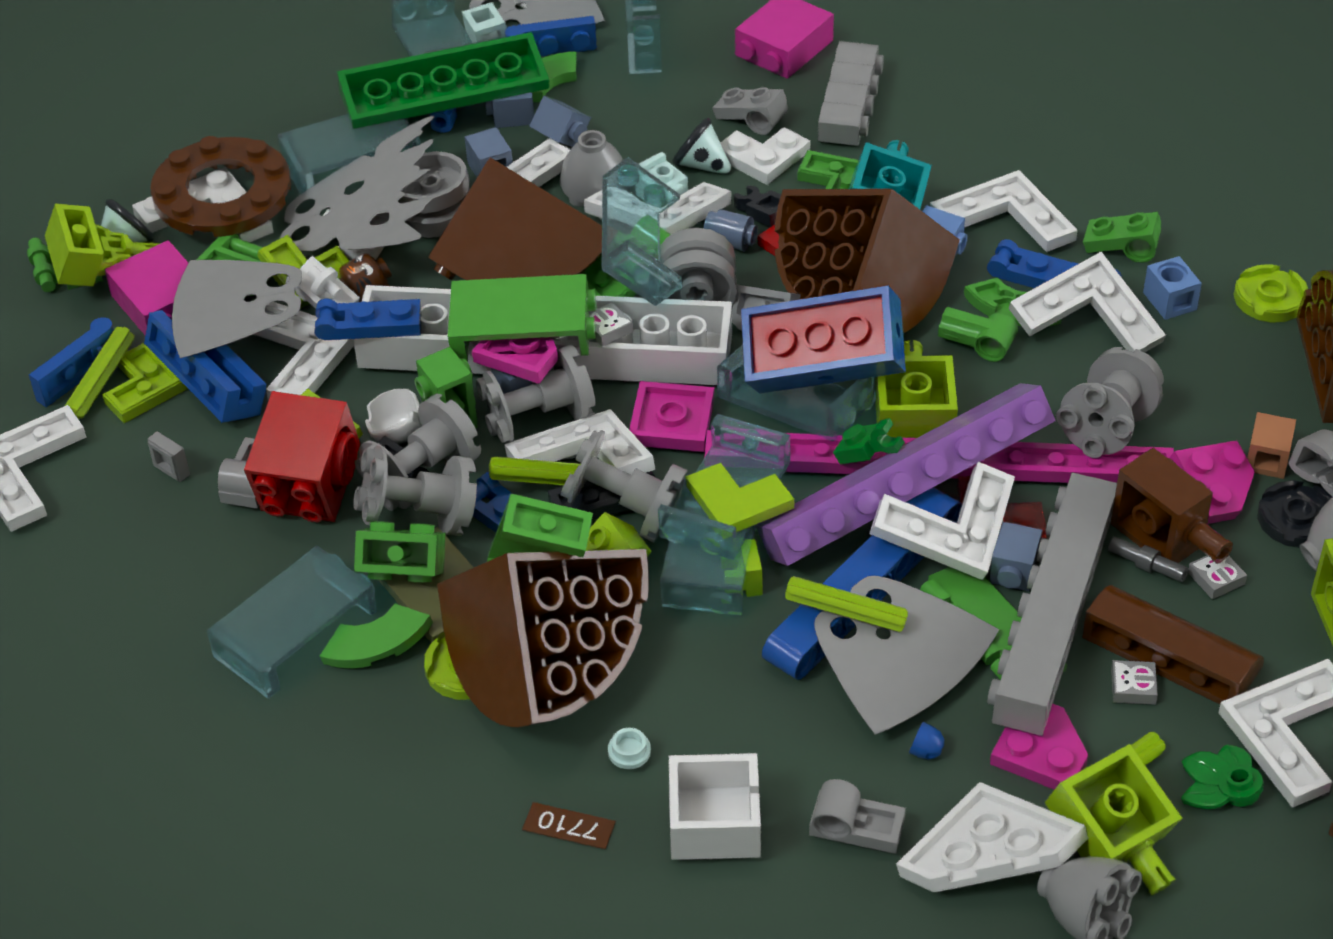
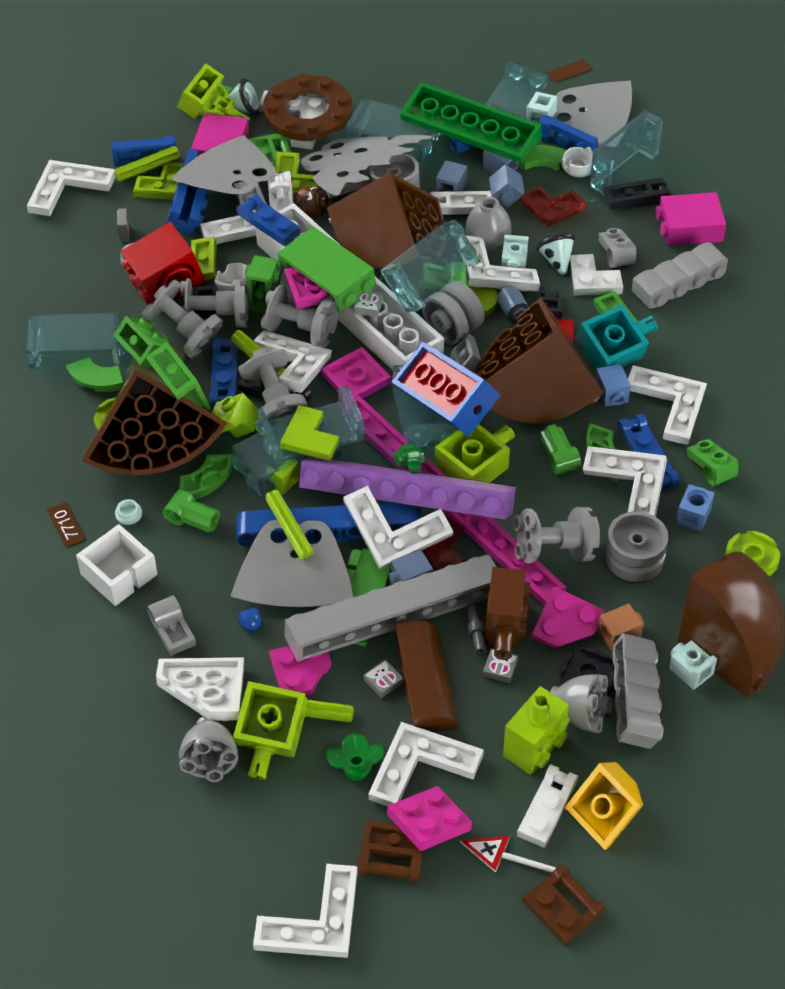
camera: 45 degrees right, 5 degrees up
none -> bright green piece [162,490,220,533]
none -> bright green tile [179,454,233,500]
none -> clear red plate [520,185,586,227]
none -> white hair [562,147,598,178]
none -> black plate [603,178,672,209]
none -> light grey wheel [605,511,668,582]

